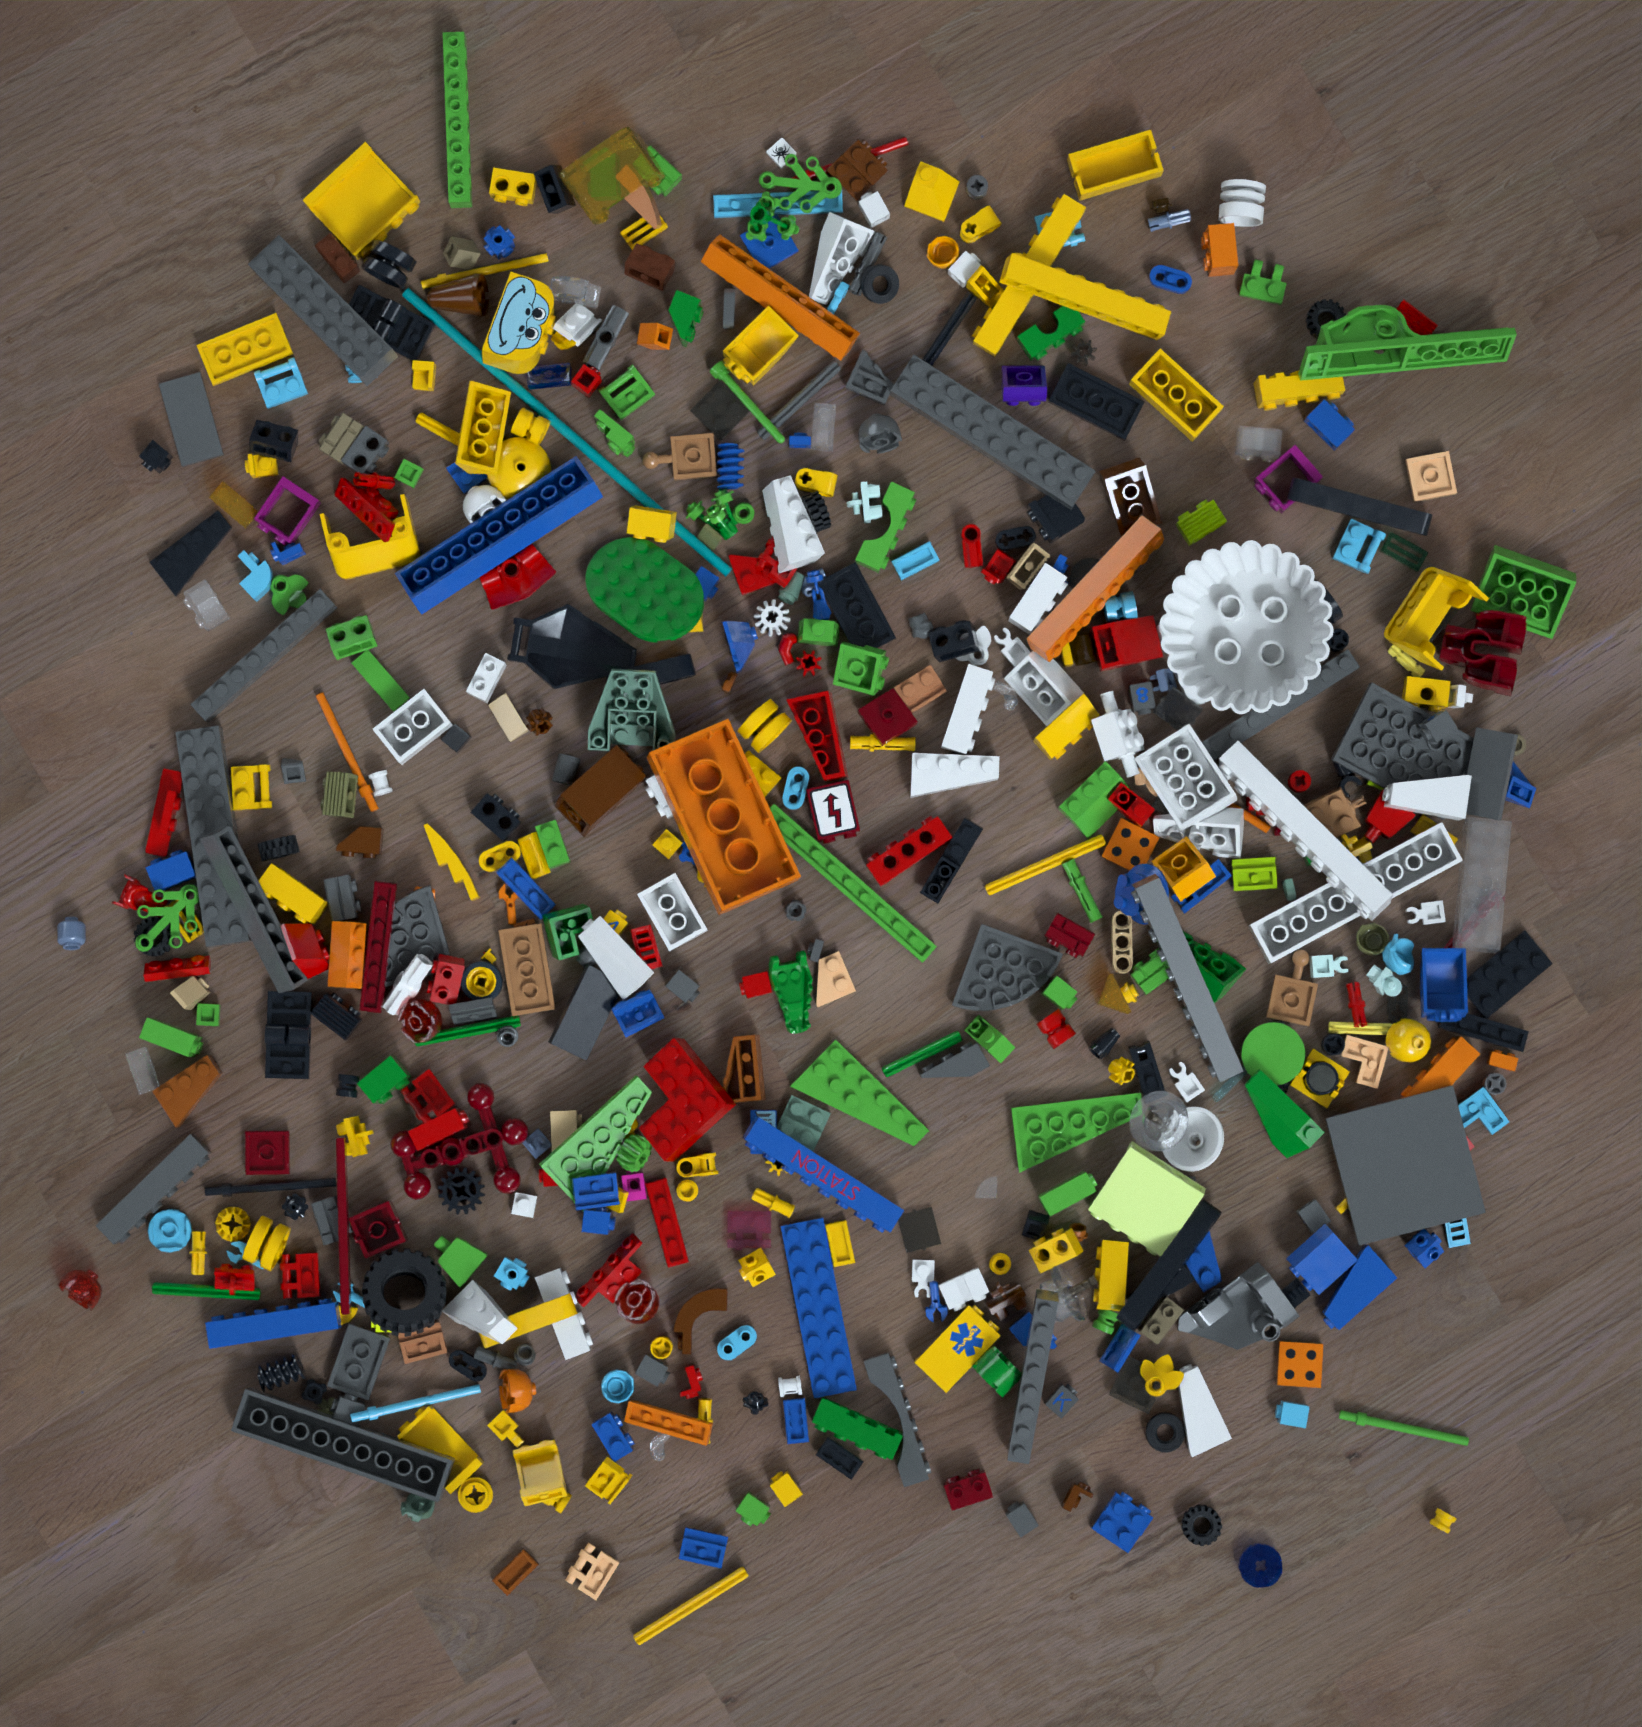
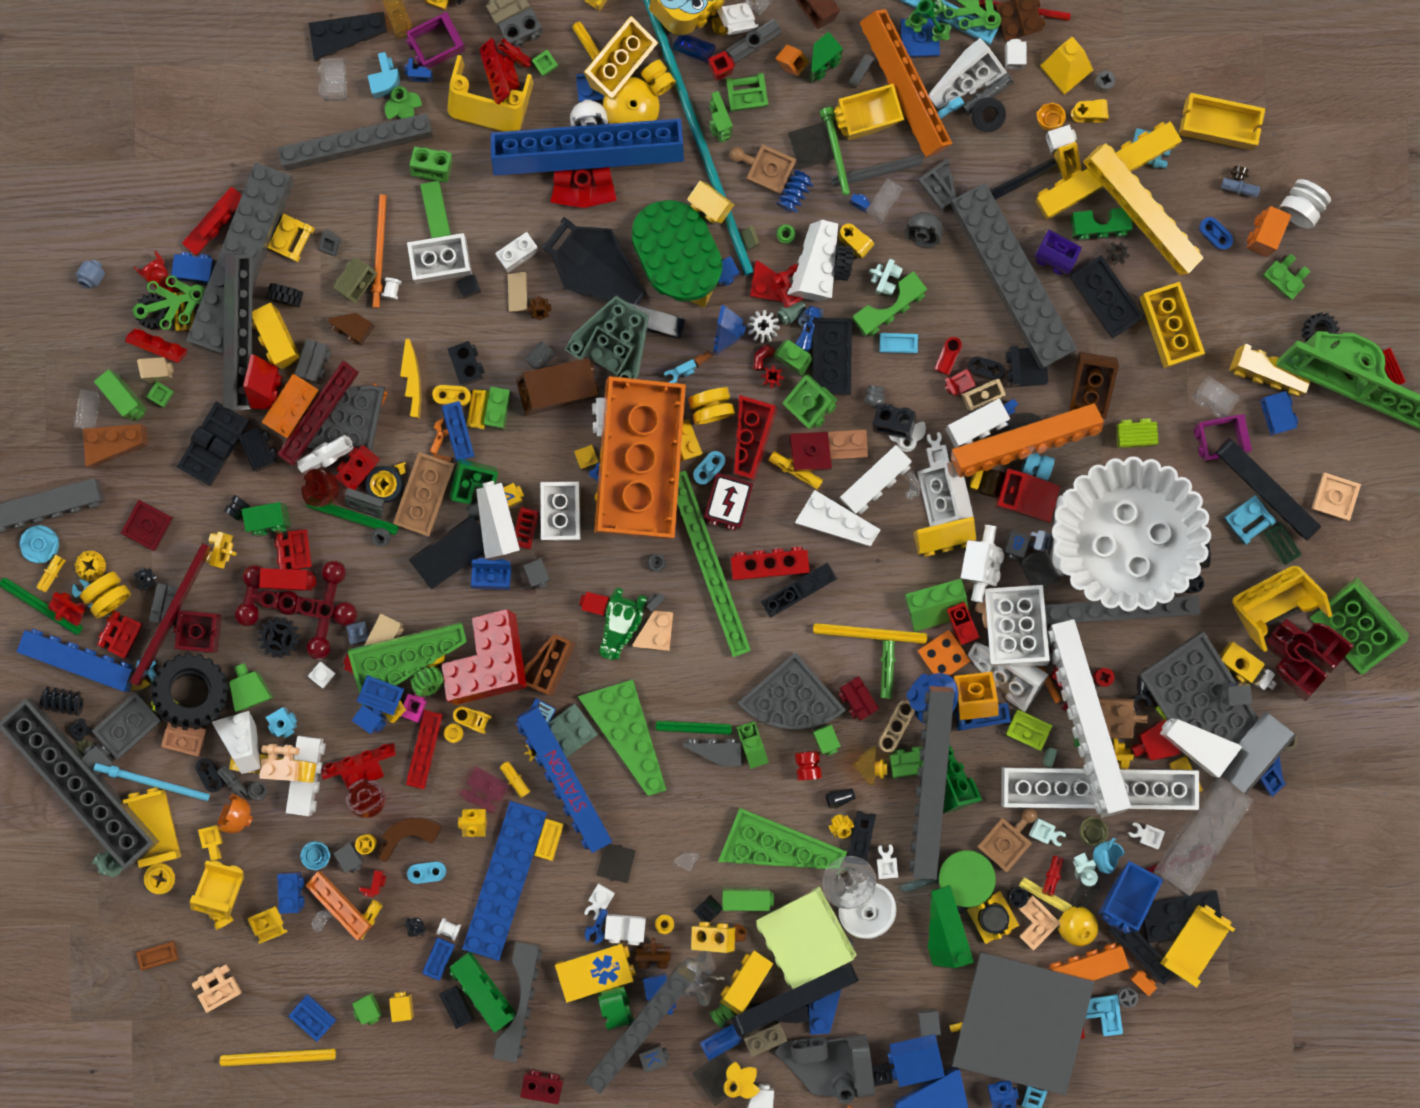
camera: 25 degrees right, 0 degrees up
black bar [205,1178,337,1197] -> none
plant [685,489,739,540] -> none
light yellow axle [1388,645,1425,677] -> none
none -> light nougat plate [259,744,300,781]
none -> medium azure plate [664,359,697,383]
none -> yellow panel [1160,905,1235,988]

